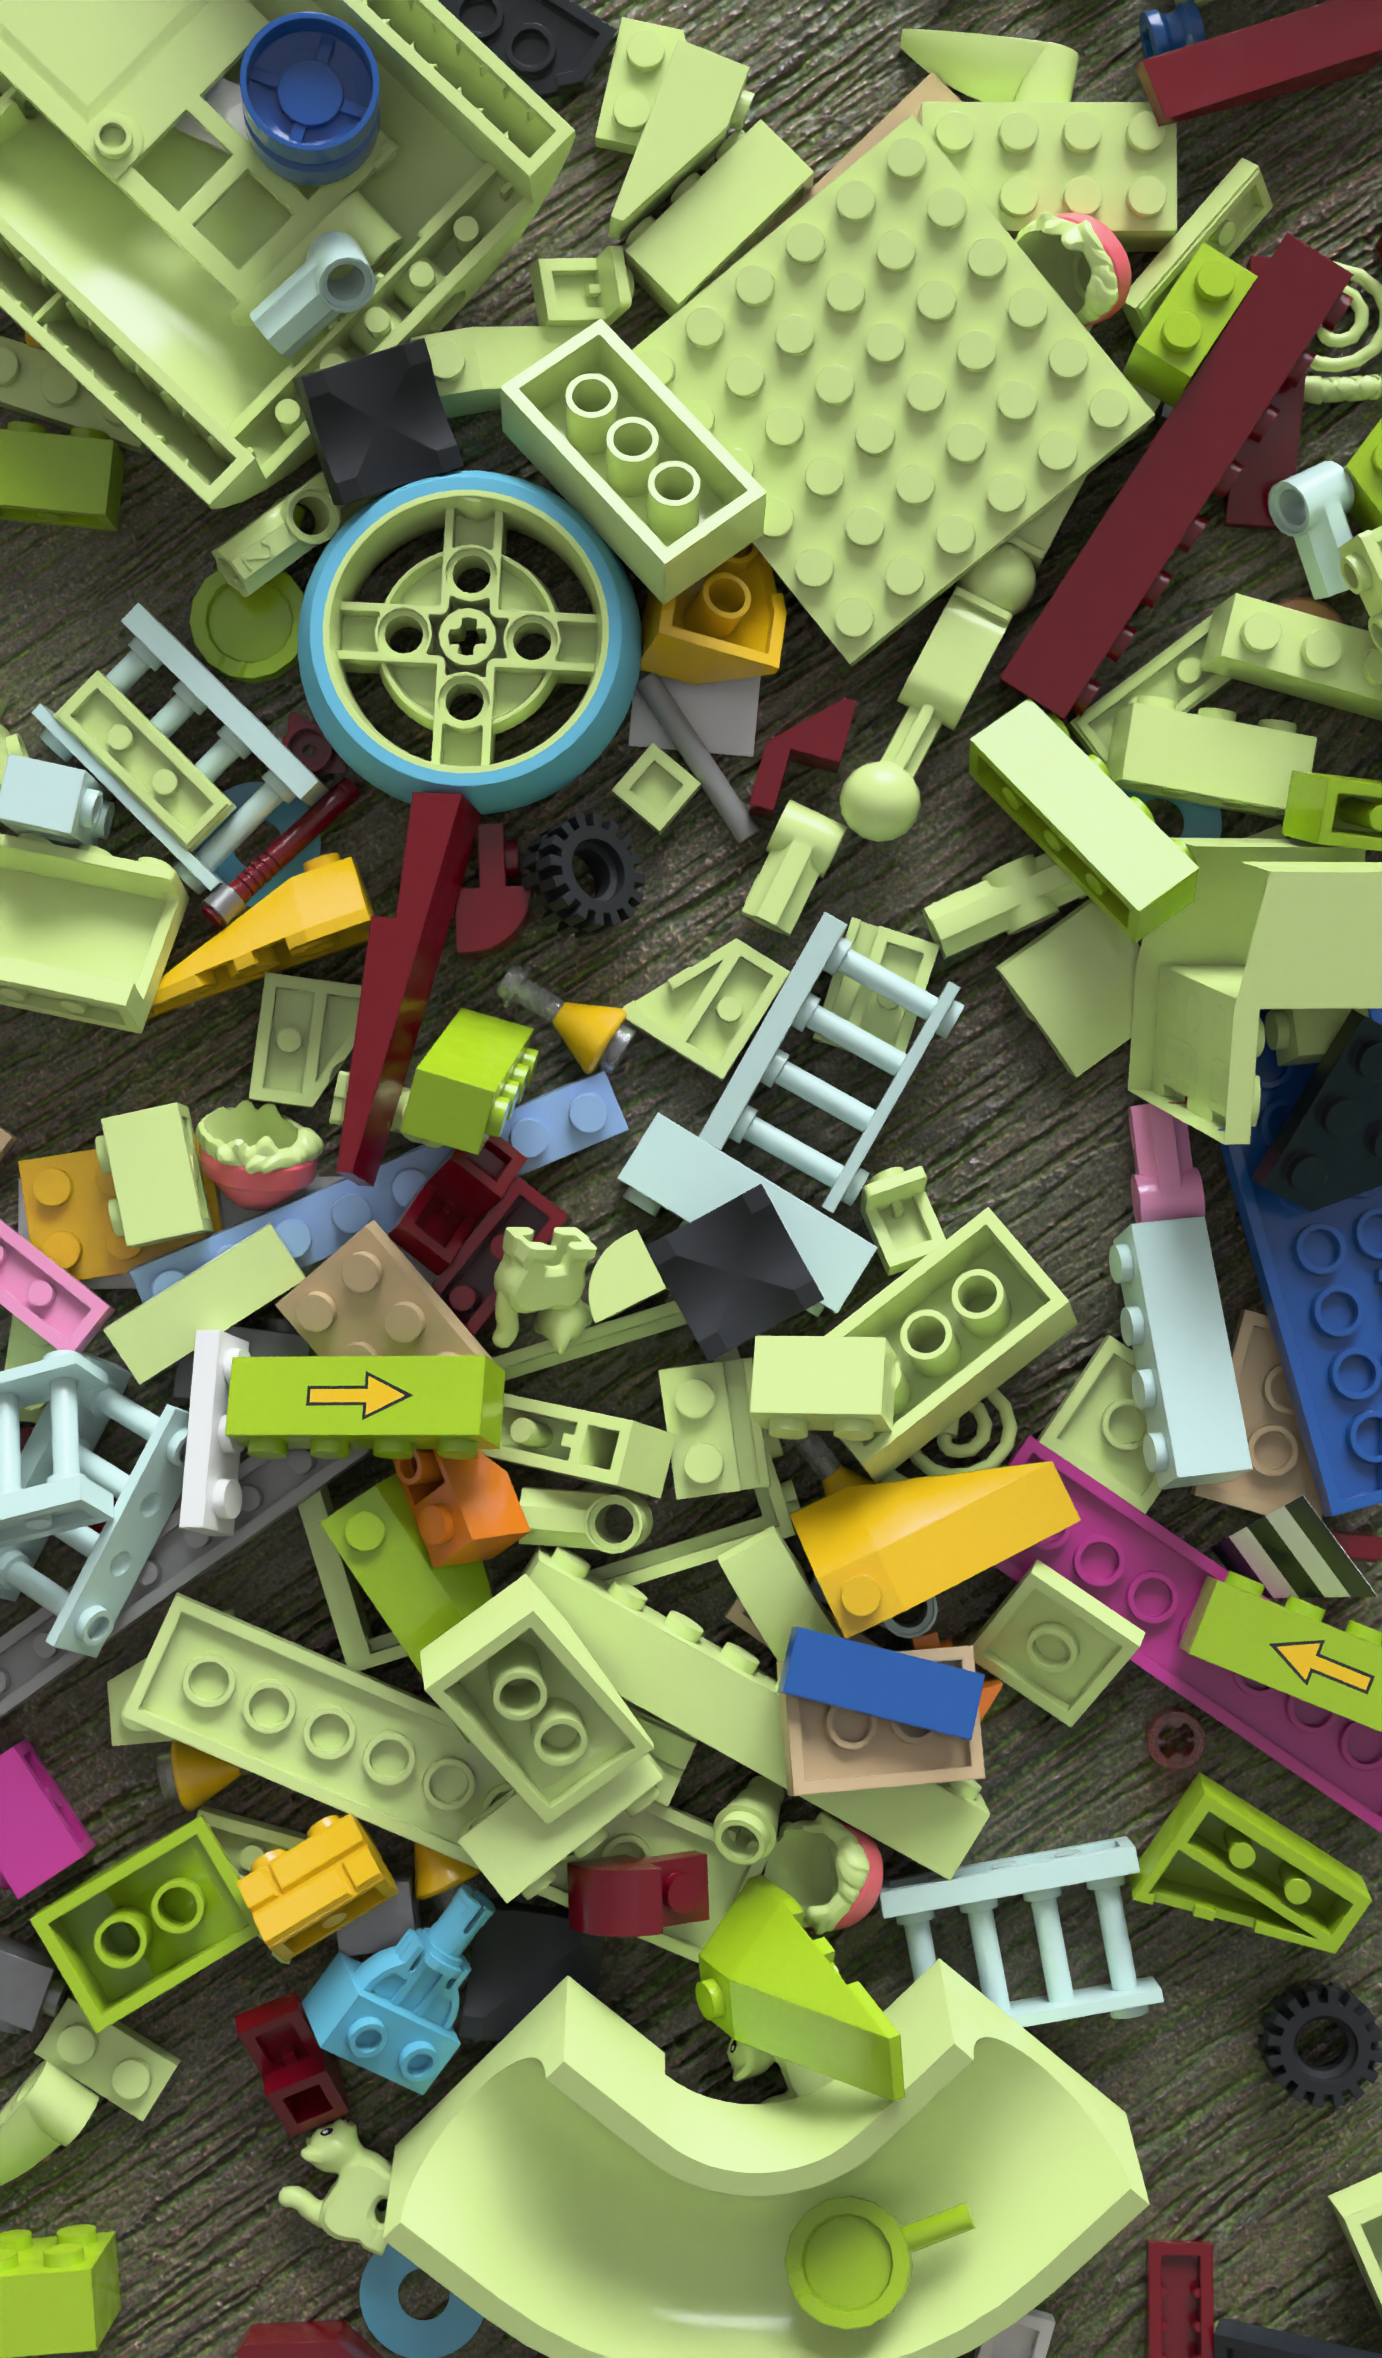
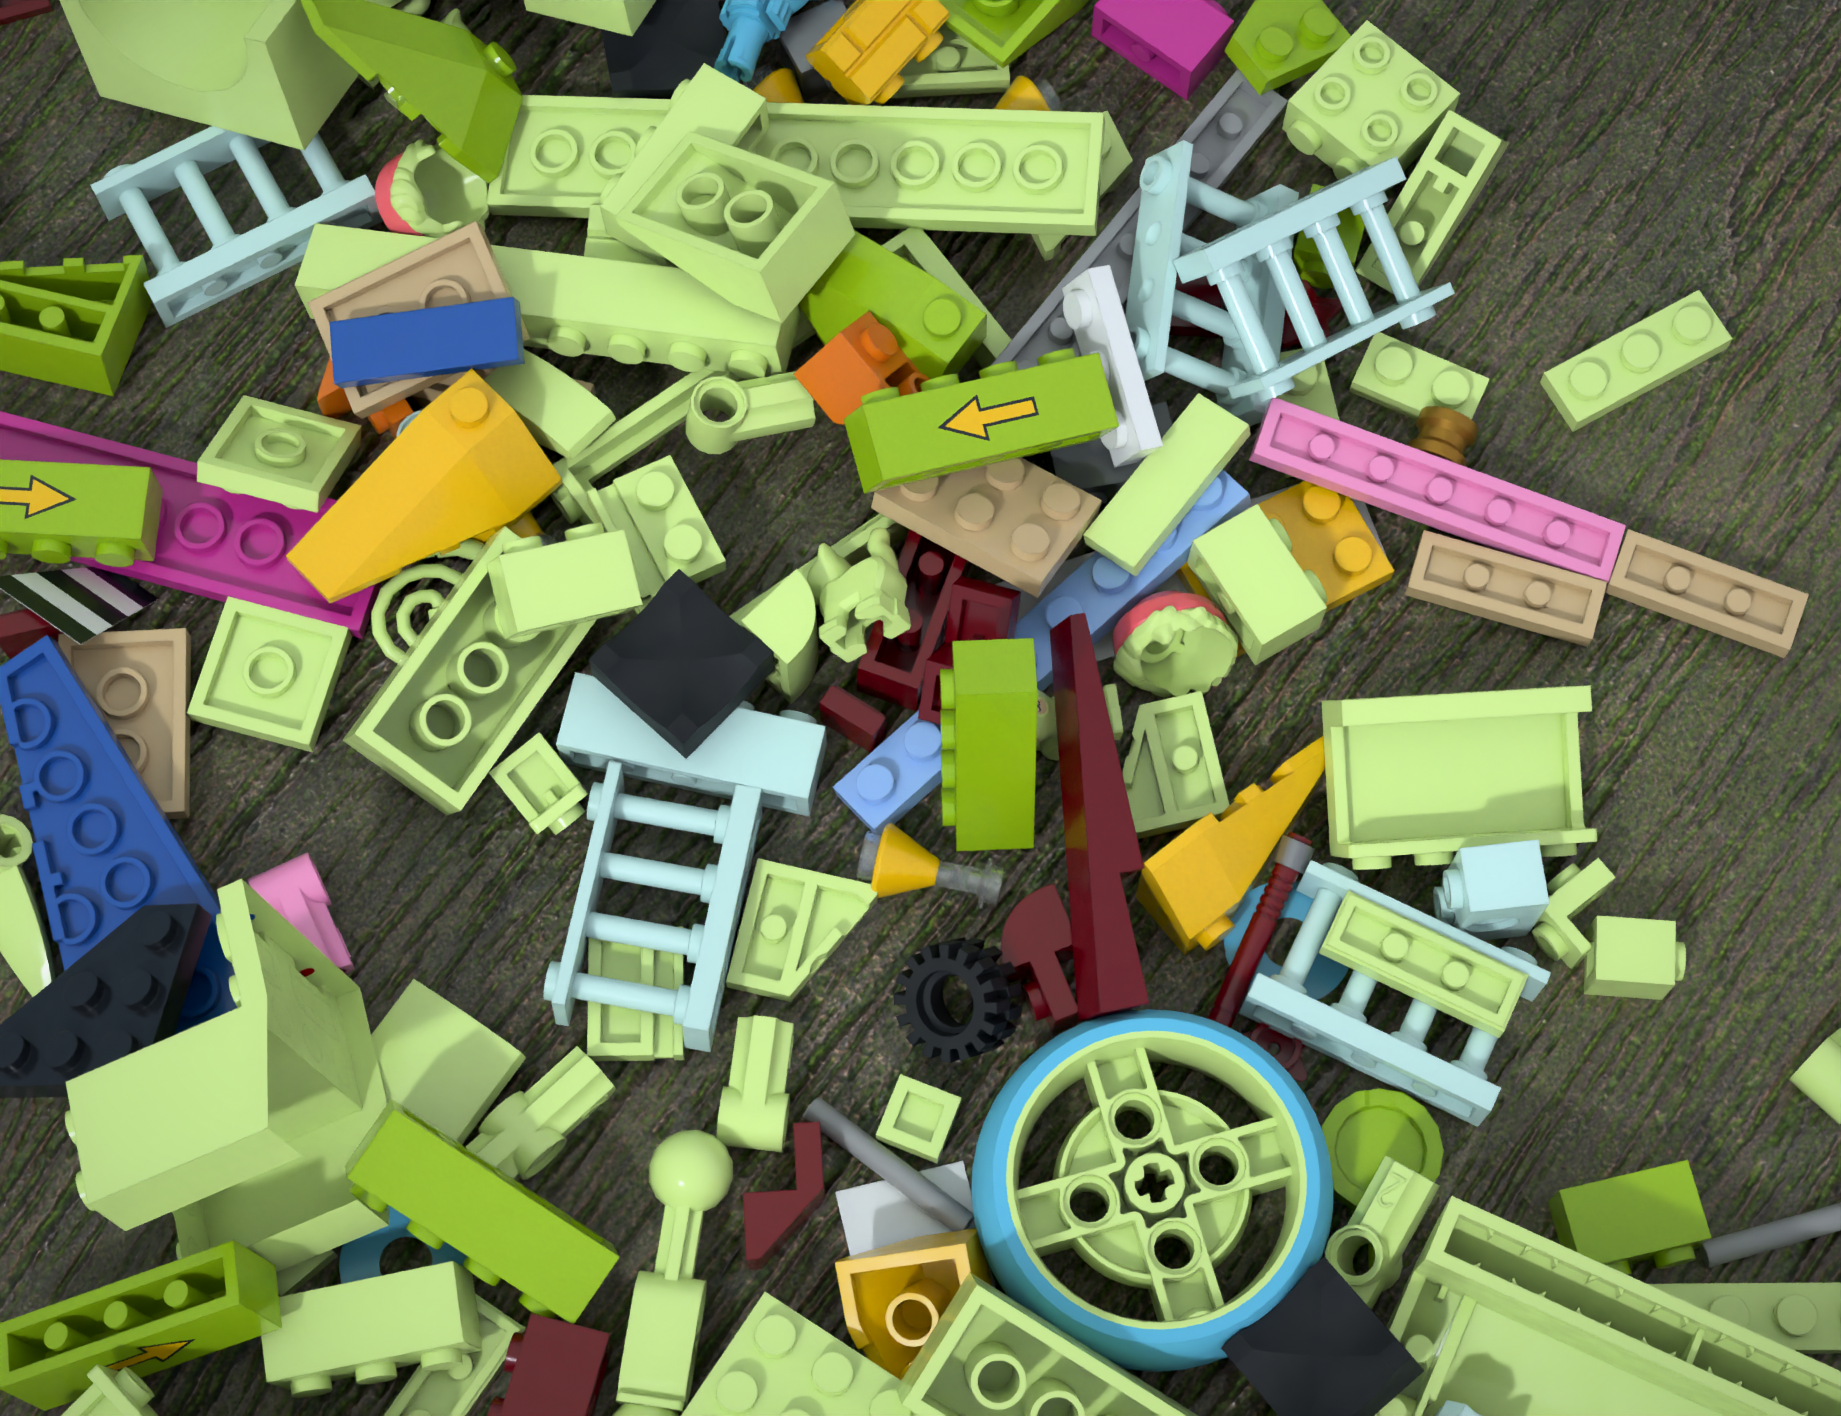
camera: 160 degrees right, 15 degrees down
yellowish green slope [478,1393,676,1499] -> none
dark red brick [567,1850,710,1937] -> none
yellowish green cone [713,1776,784,1865] -> none
light aqua brick [1109,1216,1253,1490] -> none
clear red bush [1145,1707,1205,1770] -> none
none -> dark red tile [819,685,886,753]

